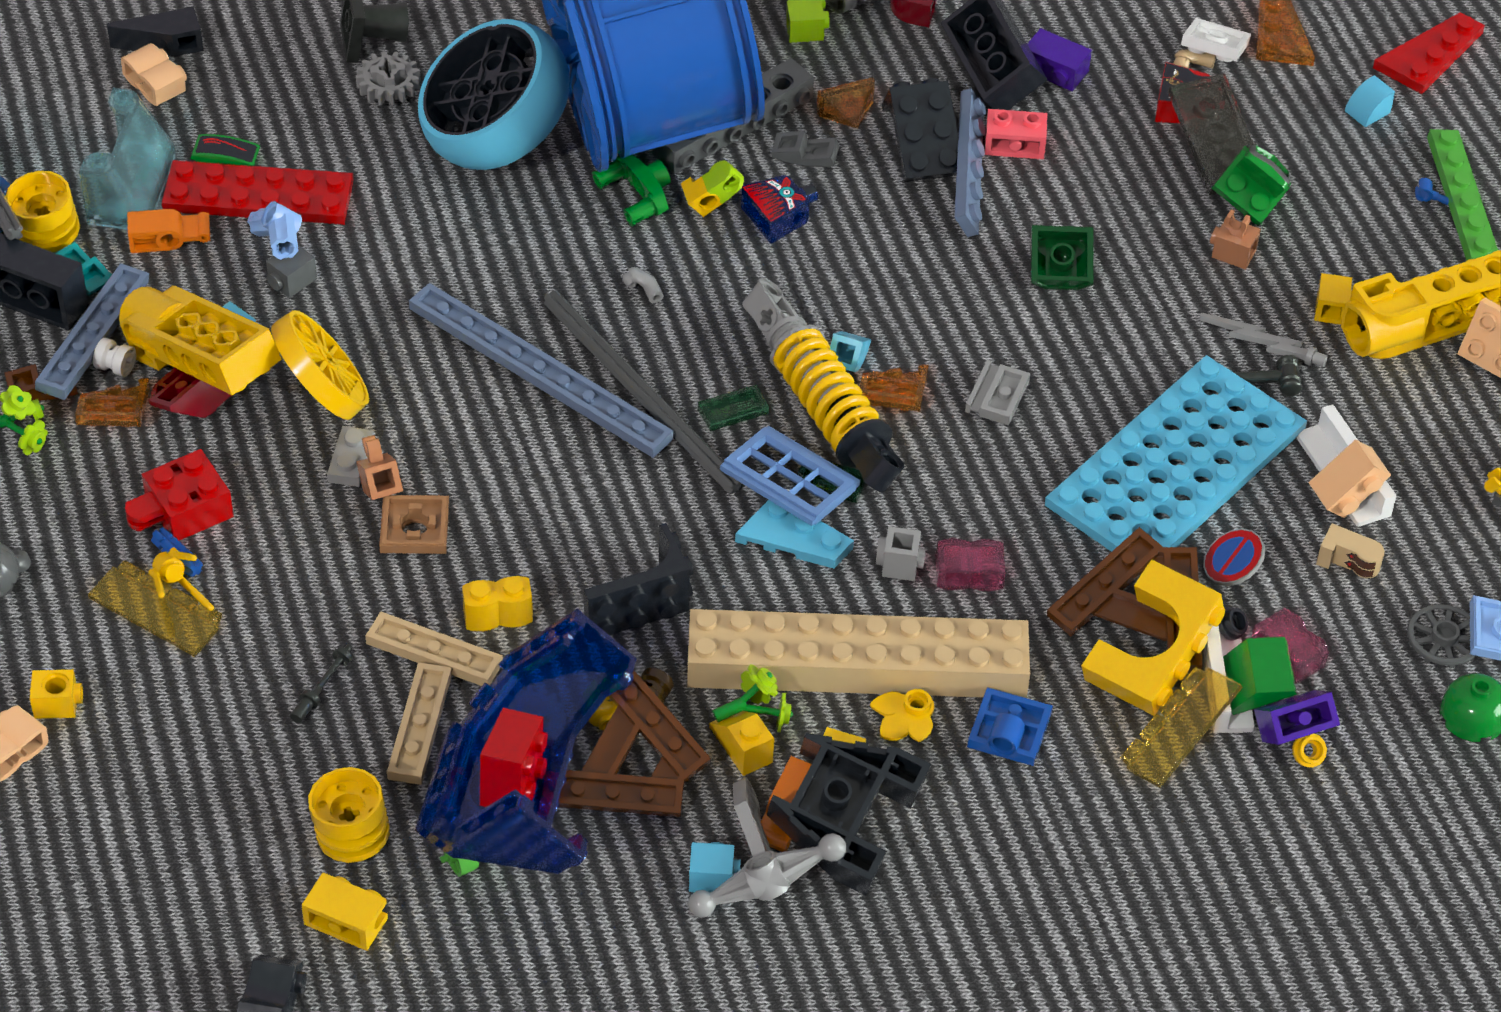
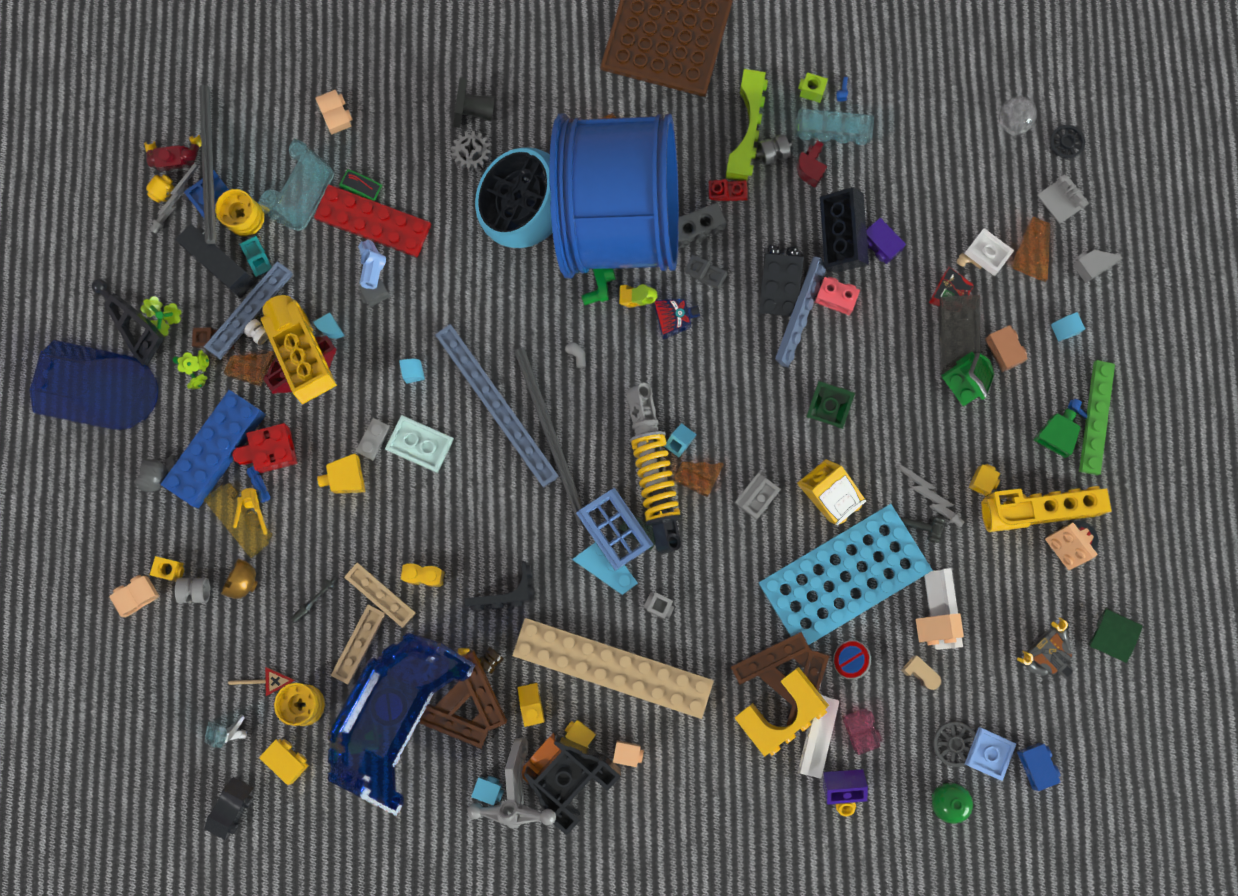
camera: 20 degrees right, 30 degrees up
black slope [106,6,204,57] -> none
orange piece [127,209,211,253] -> none
yellow piece [271,310,369,420] -> none
nougat brick [356,435,403,500] -> none
medium nougat piece [380,495,449,554] -> none
red brick [480,708,548,815] -> none
clear green tile [698,385,769,431] -> none
plant [712,664,793,733] -> none
clear orange slope [817,77,875,128] -> none
yellow plate [870,689,934,742] -> none
clear pink brick [935,538,1006,591] -> none
blue plate [967,687,1053,766] -> none
clear yellow windscreen [1120,667,1242,788] -> none
nougat brick [1210,209,1261,270] -> none
black plate [1219,607,1248,640] -> none
green slope [1223,637,1297,715] -> none
red wing [1373,12,1485,94] -> none
none -> blue brick [160,390,266,509]
none -> light grey wheel [175,578,210,603]
none -> piece [204,714,247,748]
none -> pearl gold cylinder [221,558,258,599]
none -> piece [228,667,295,696]
none -> yellow torso [317,454,366,494]
none -> light aqua tile [385,415,454,473]
none -> medium azure brick [399,359,425,384]
none -> light nougat brick [613,740,644,767]
none -> red slope [708,179,748,201]
none -> slope [797,459,866,525]
none -> nougat brick [985,325,1028,372]
none -> green torso [1033,409,1081,458]
none -> light grey slope [1073,250,1123,283]

